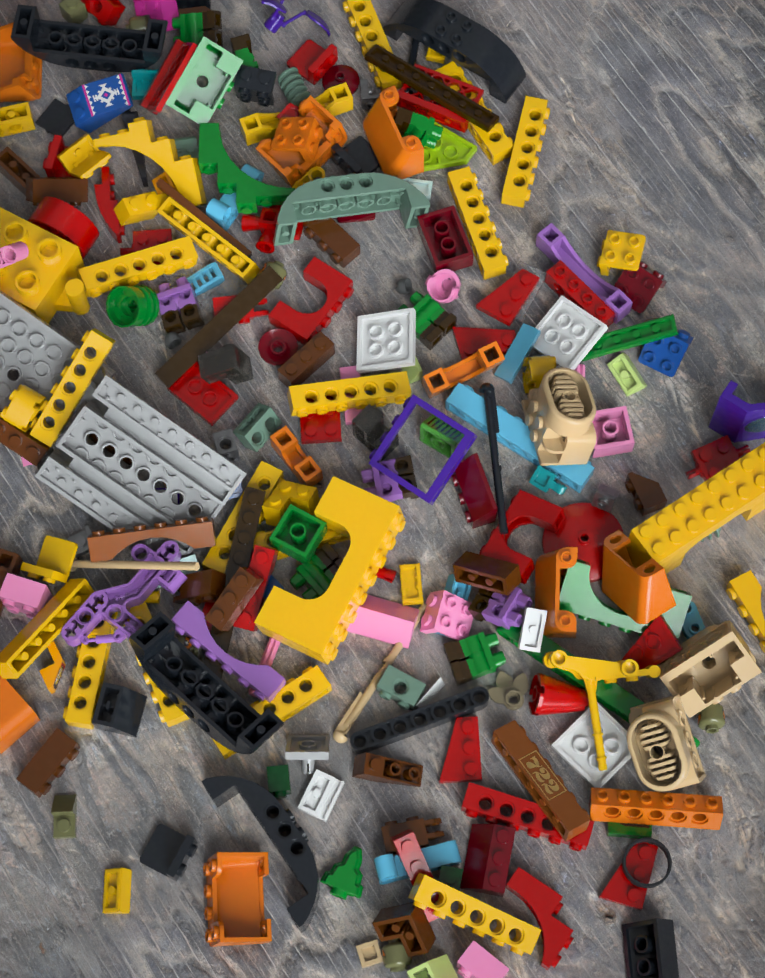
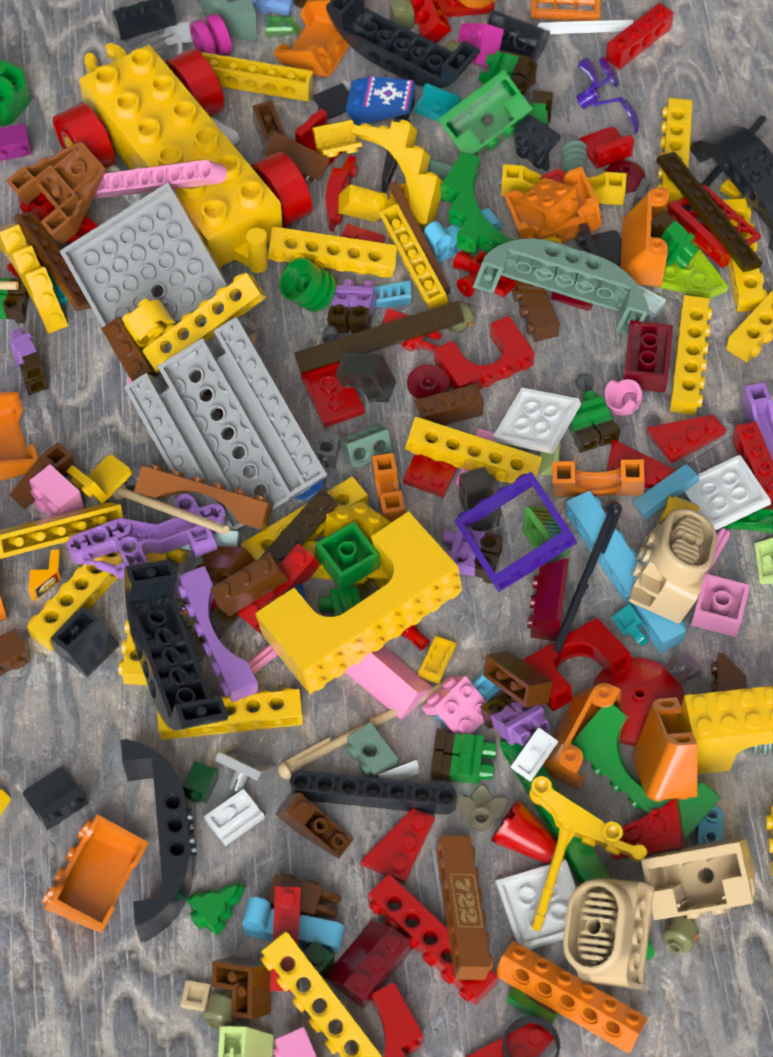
camera: 25 degrees right, 10 degrees down
red fence [139,39,198,115] -> none

